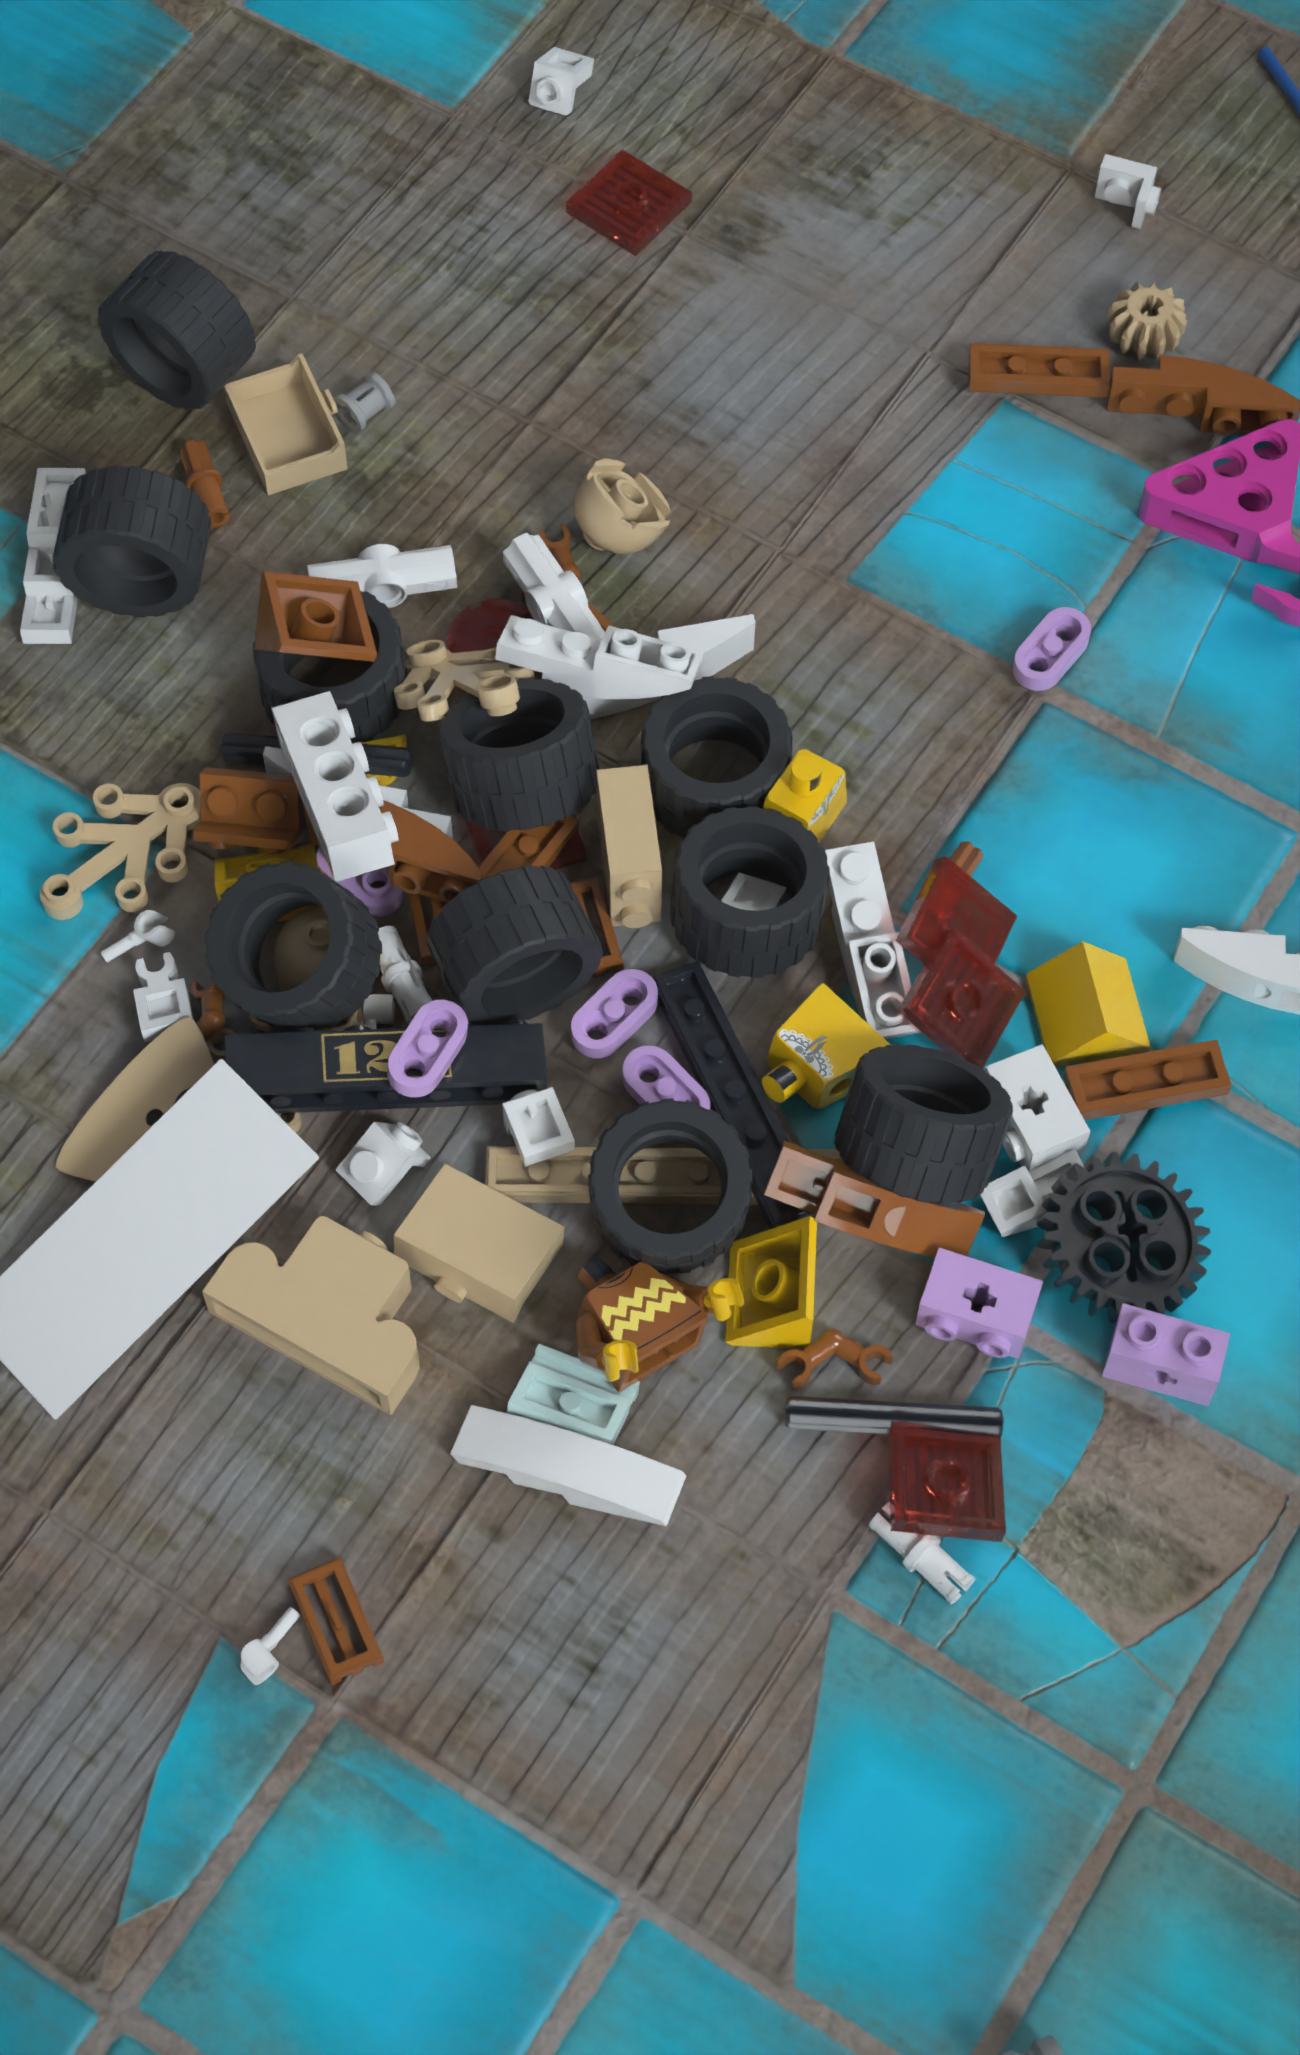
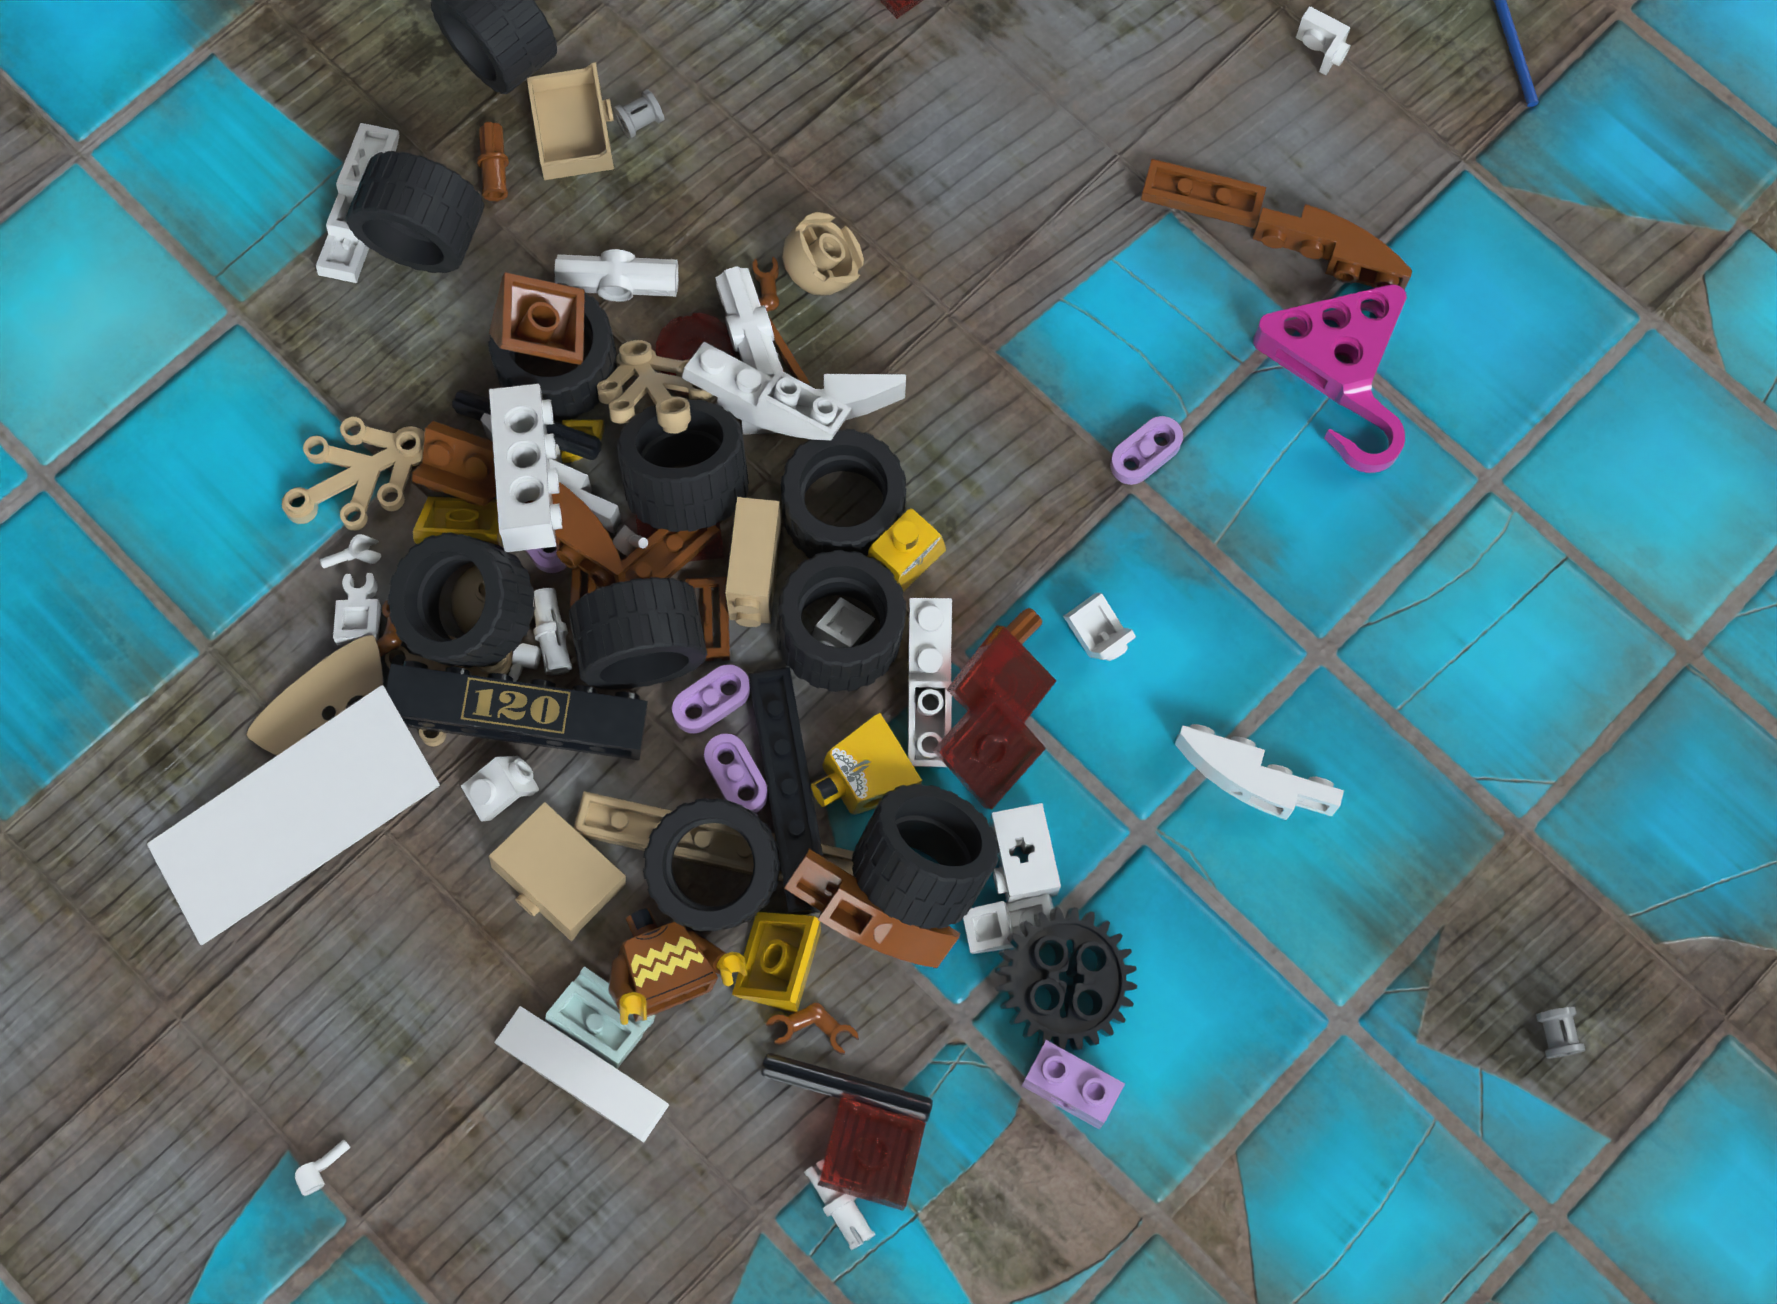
camera: 10 degrees right, 10 degrees up
tan brick [202,1216,420,1416] -> none
dark orange tile [288,1557,384,1686] -> none
lavender plate [387,1000,468,1097] -> none
white bracket [503,1087,575,1167] -> none
lavender brick [915,1248,1043,1359] -> none
yellow slope [1025,941,1151,1067] -> none
dark orange plate [1063,1039,1232,1120] -> none
tan gear [1107,280,1187,361] -> none
none -> white hand [612,525,648,556]
none -> white bracket [1063,593,1136,661]

